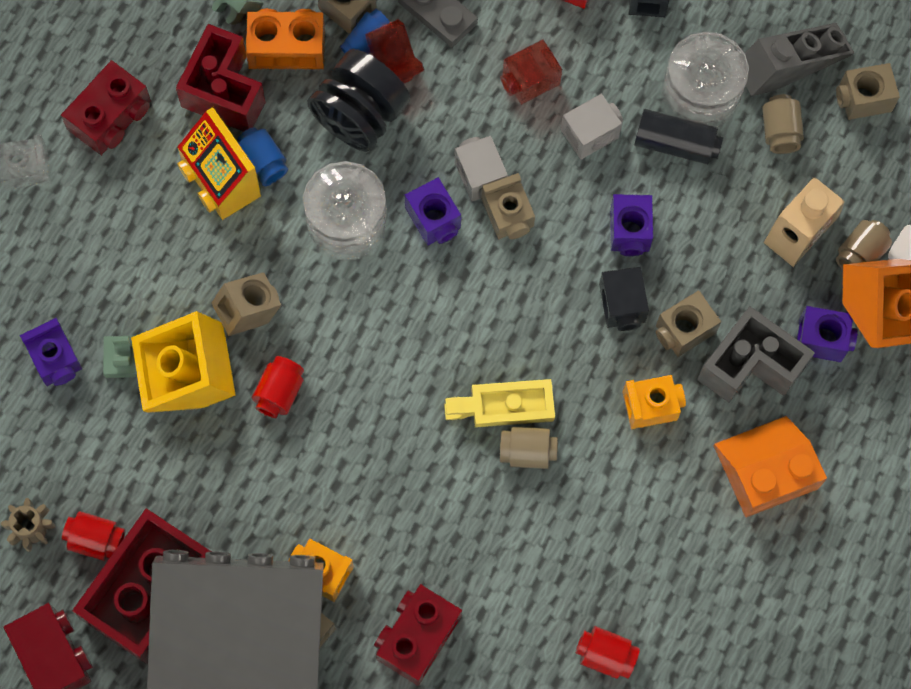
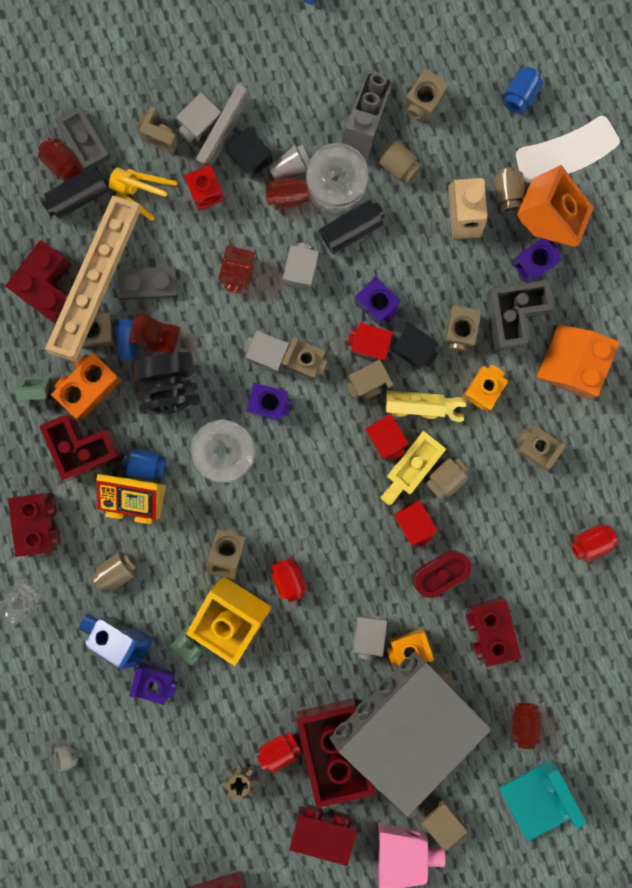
camera: 40 degrees left, 15 degrees up
none -> blue torso [79,614,154,669]
none -> dark tan brick [92,551,138,593]
none -> clear red brick [265,177,309,210]
none -> light grey cone [268,144,313,181]
none -> dark tan brick [346,359,393,400]
none -> red brick [347,322,393,364]
none -> light grey brick [352,614,387,660]
none -> red brick [364,414,409,461]
none -> light yellow plate [386,390,466,422]
none -> red brick [392,500,438,547]
none -> dark red brick [412,550,471,598]
none -> dark tan brick [515,426,566,470]

